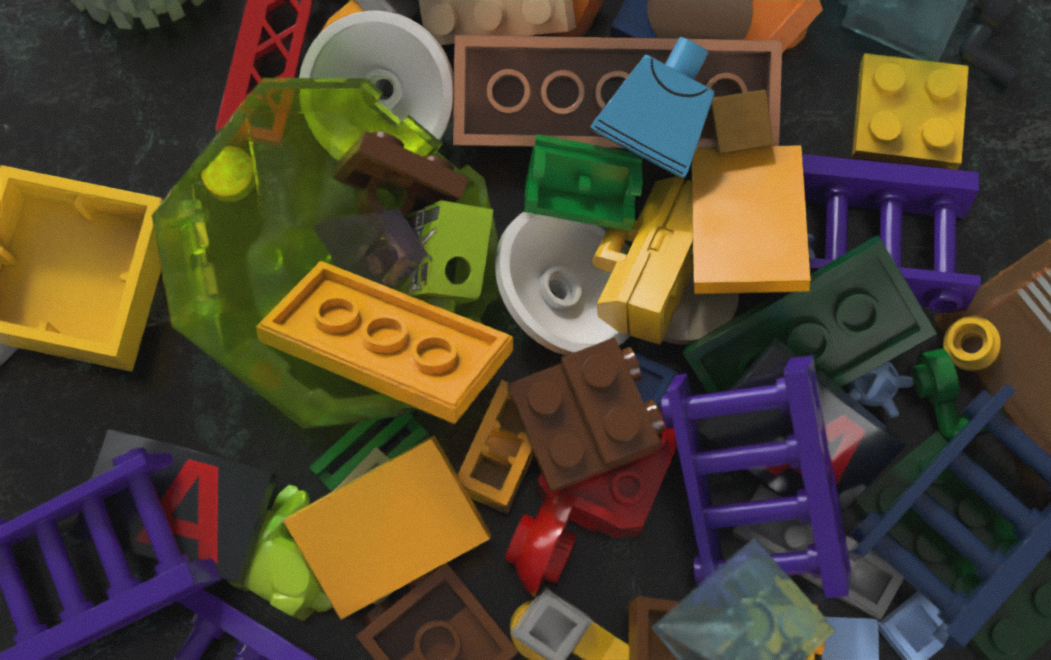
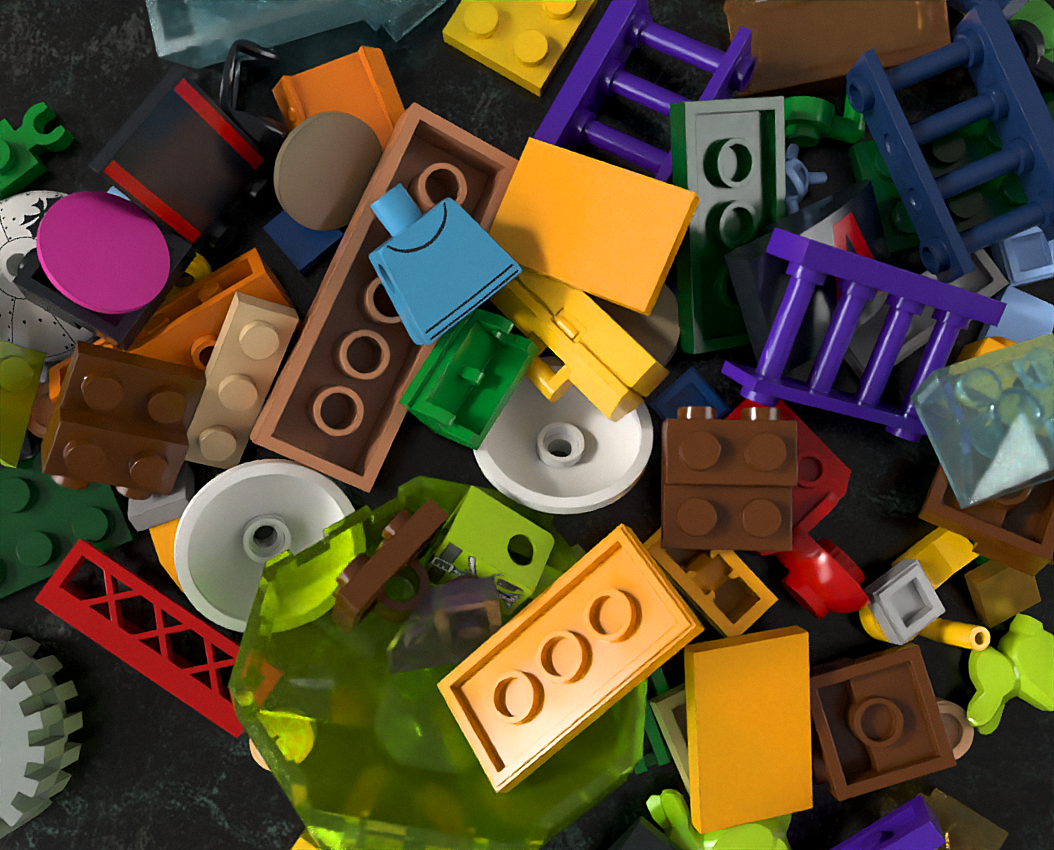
camera: 70 degrees left, 10 degrees up
pearl gold tile [710,89,774,155] -> none
yellow plate [943,316,1001,371] -> none

